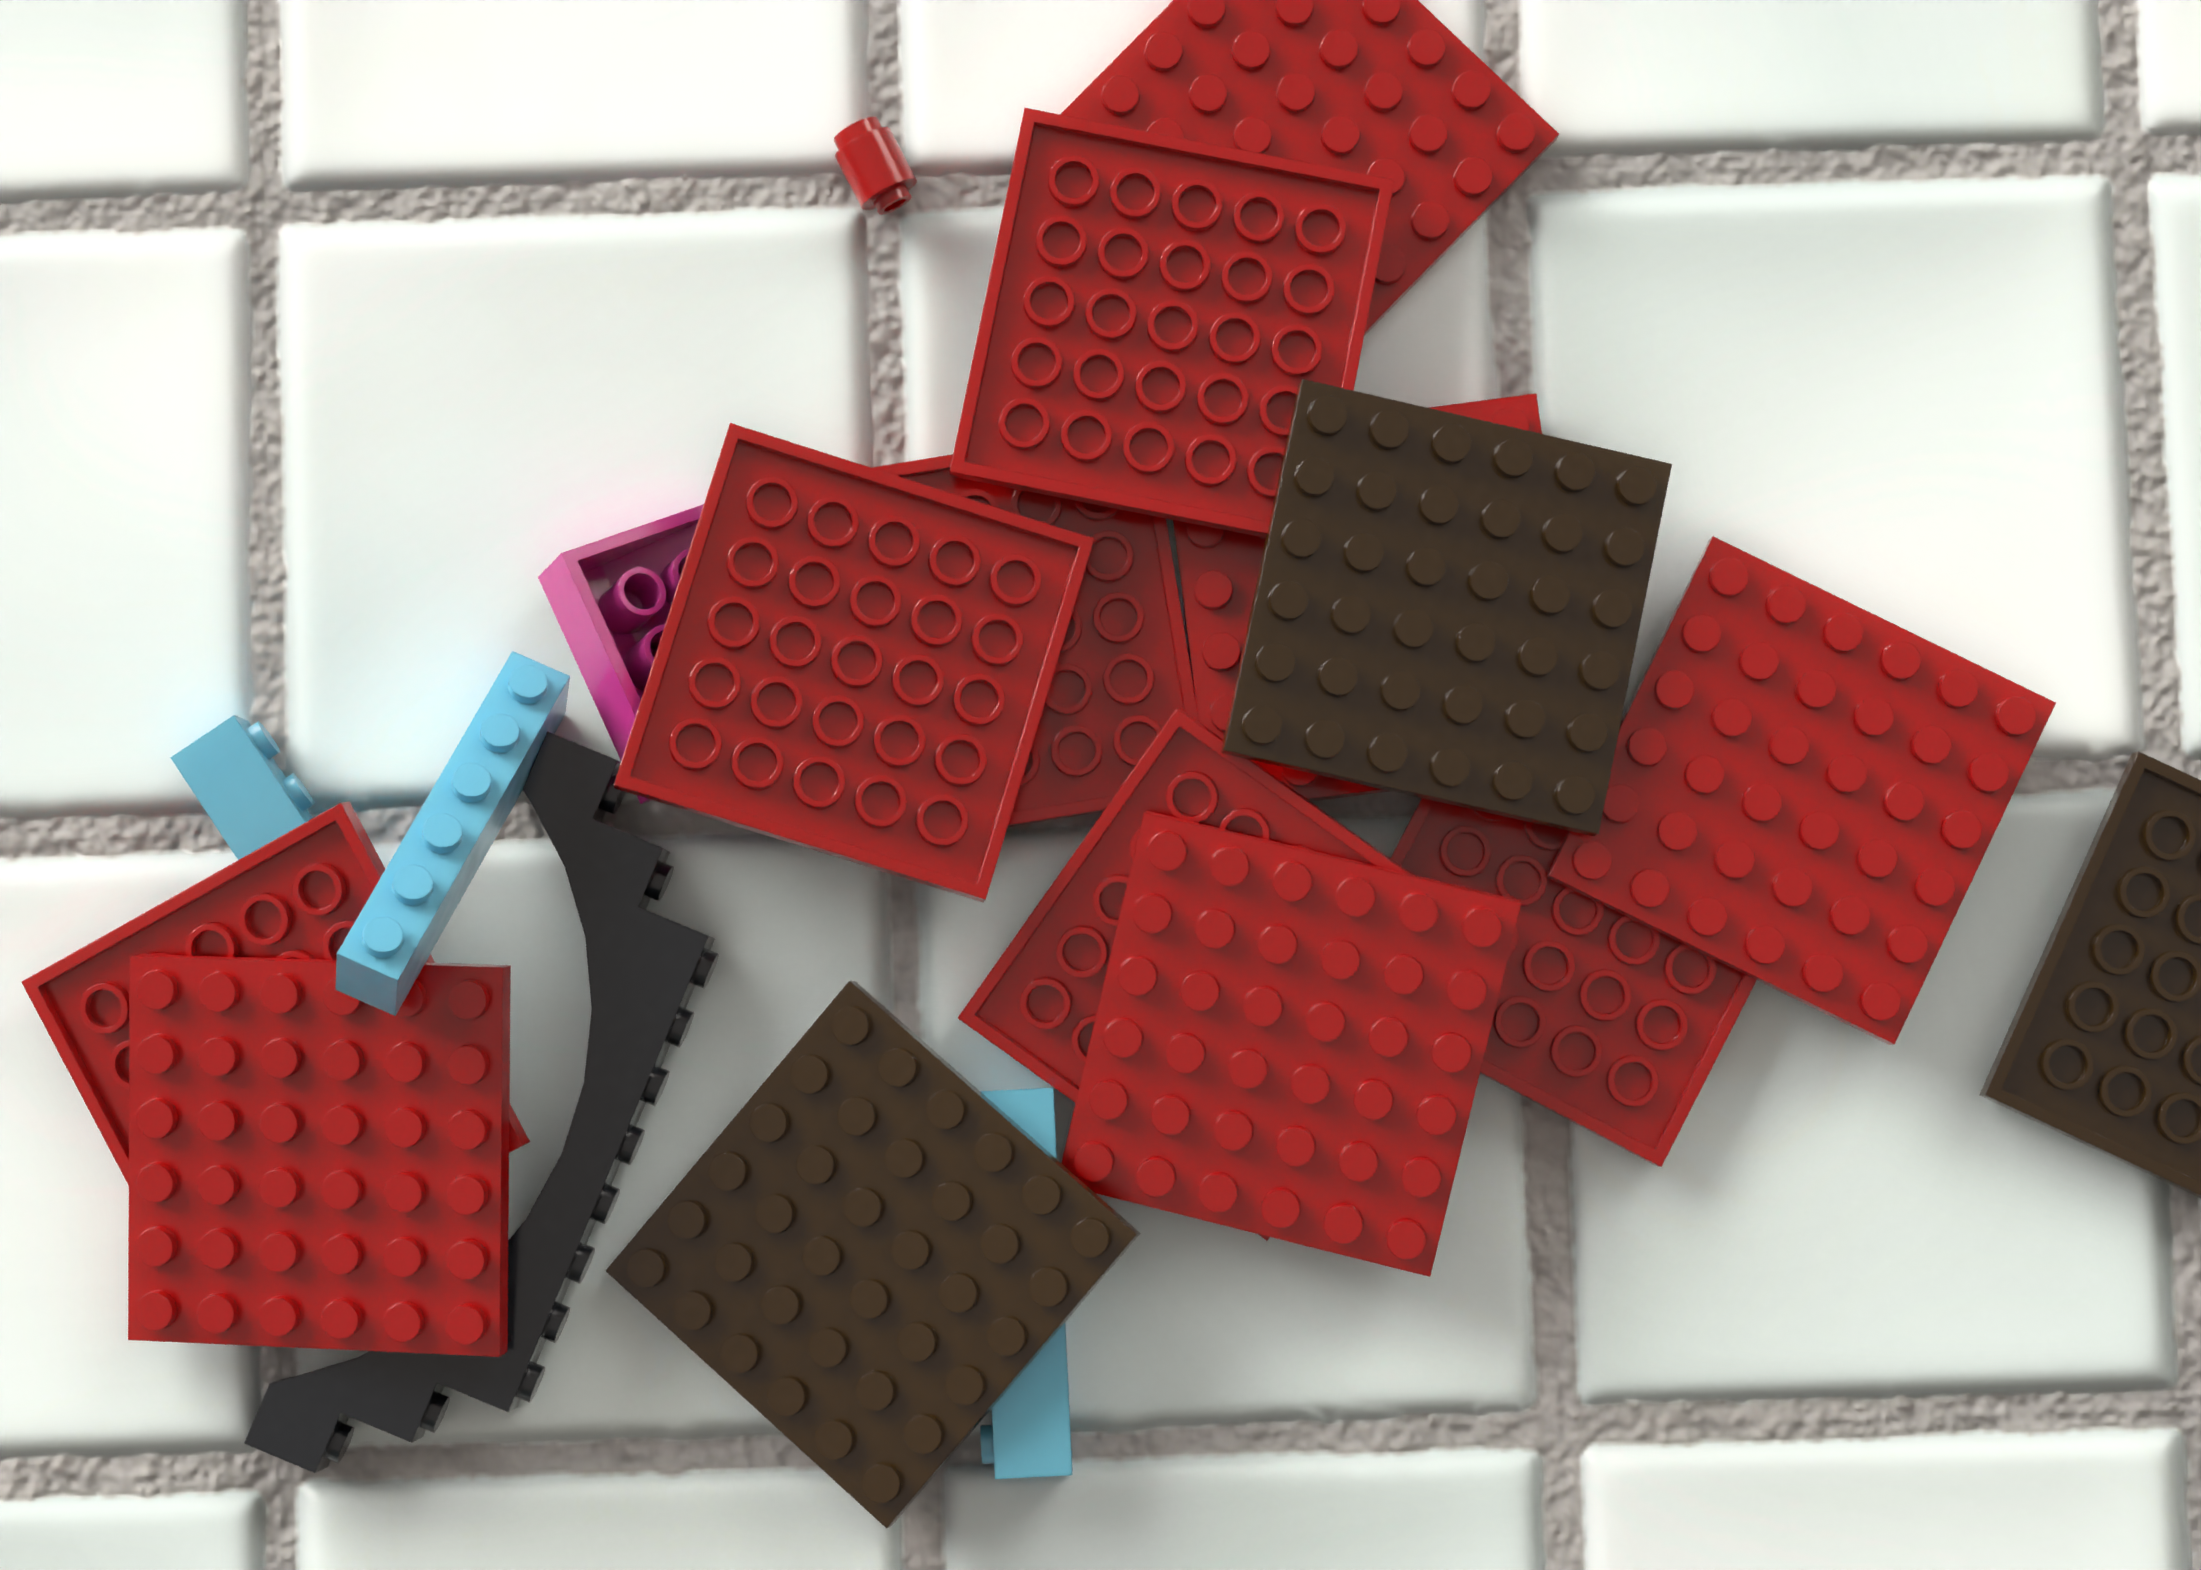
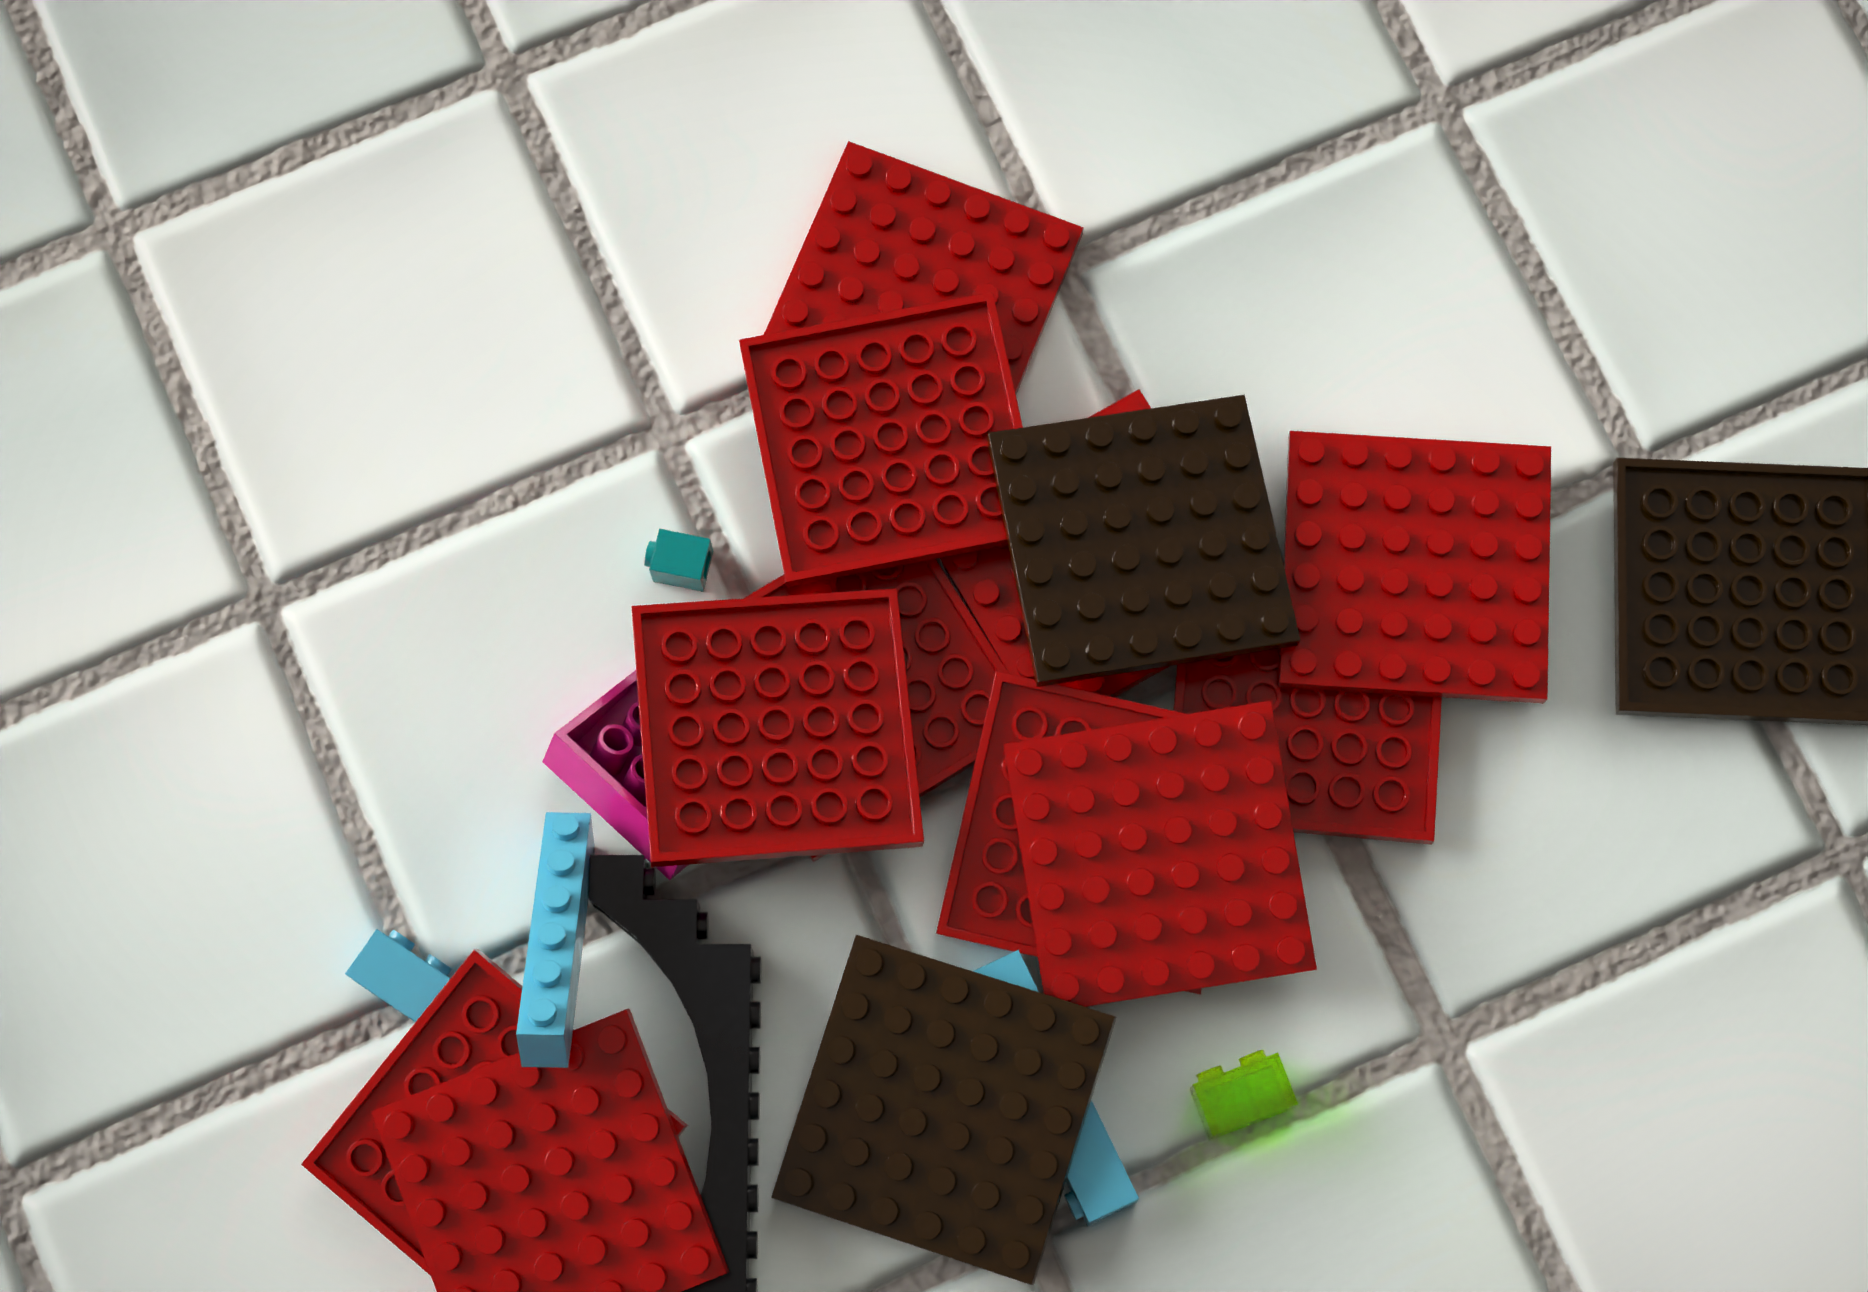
camera: 20 degrees left, 10 degrees down
red brick [833,116,917,215] -> none
none -> teal brick [644,528,714,592]
none -> clear neon green brick [1189,1050,1298,1141]

